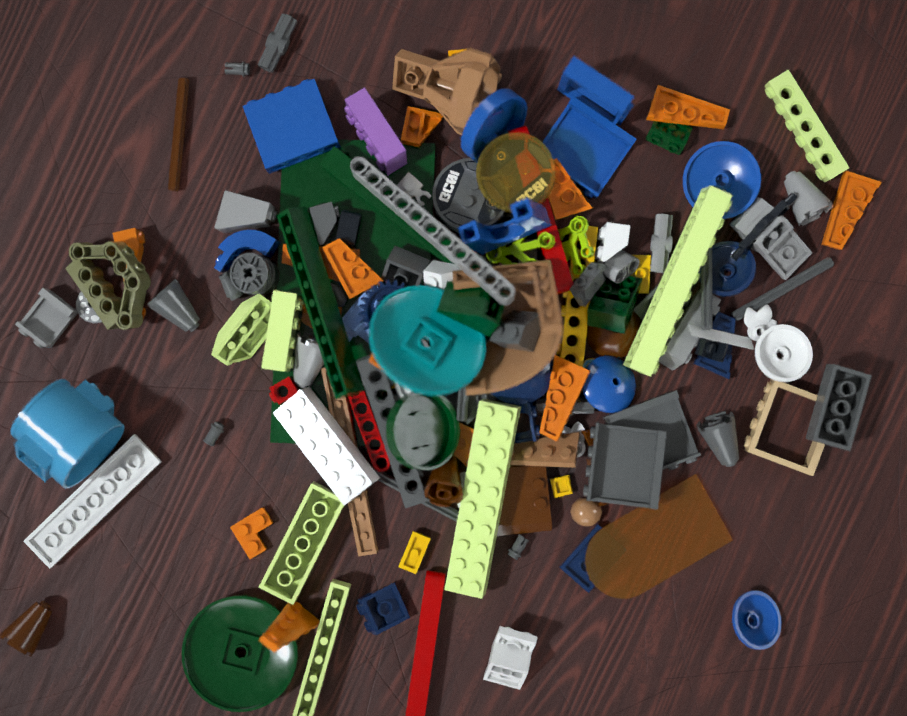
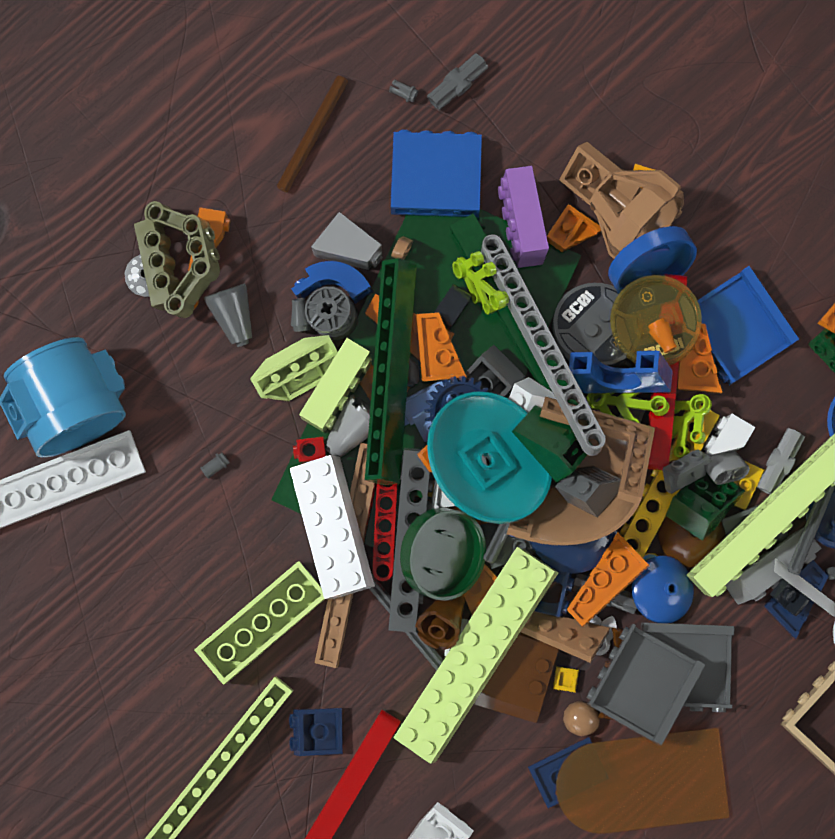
camera: 25 degrees right, 5 degrees down
light grey panel [15,288,78,349] -> none
dark green dish [182,595,298,712] -> none
orange plate [230,506,274,559] -> none
orange wing [259,602,320,653] -> none
dark grey slope [310,202,340,247] -> none
white plate [397,172,432,207] -> none
yellow plate [398,531,431,574] -> none
dark grey pin [508,535,529,560] -> none
blue window [557,56,634,125] -> none
dark grey cone [696,411,739,467] -> none
none -> medium nougat beam [391,236,413,260]
none -> lime plant [452,251,509,314]
none -> orange cone [648,318,677,353]

